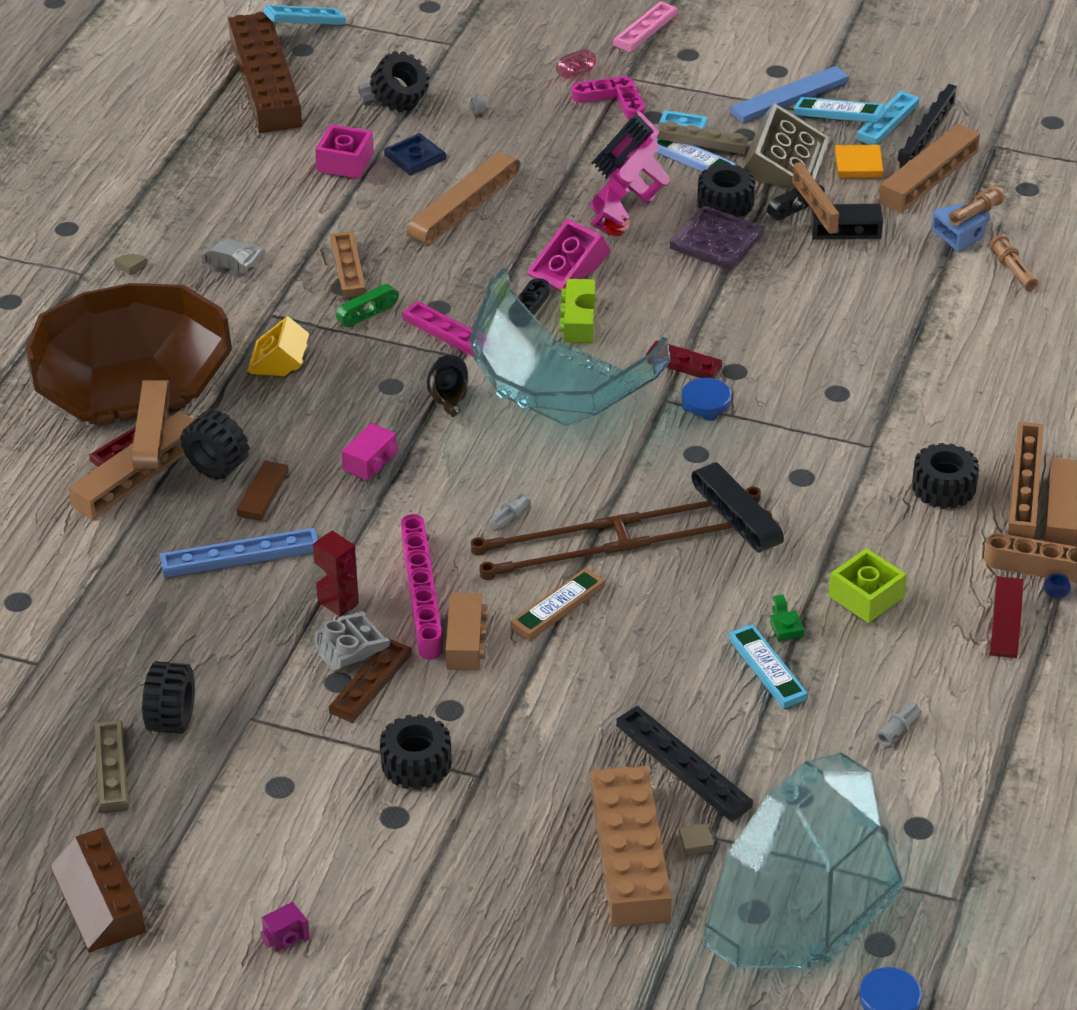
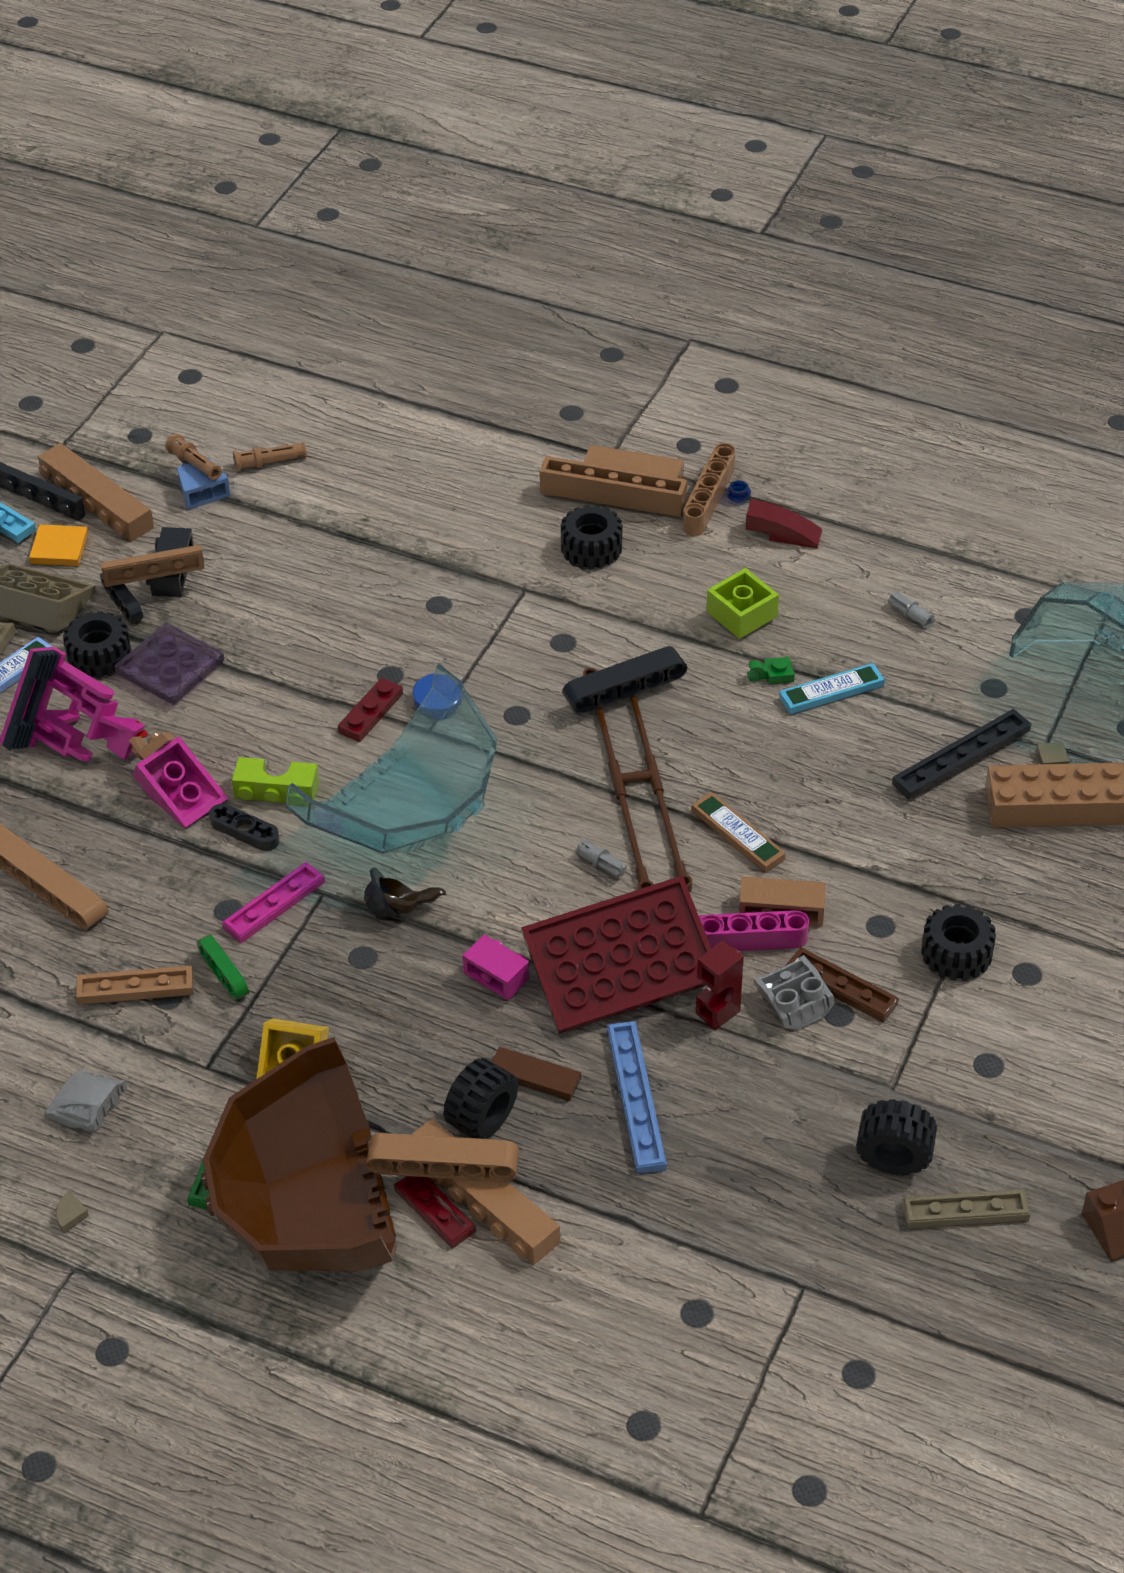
camera: 85 degrees left, 5 degrees up
none -> medium nougat bracket [129,731,175,760]
none -> dark red plate [521,875,712,1034]

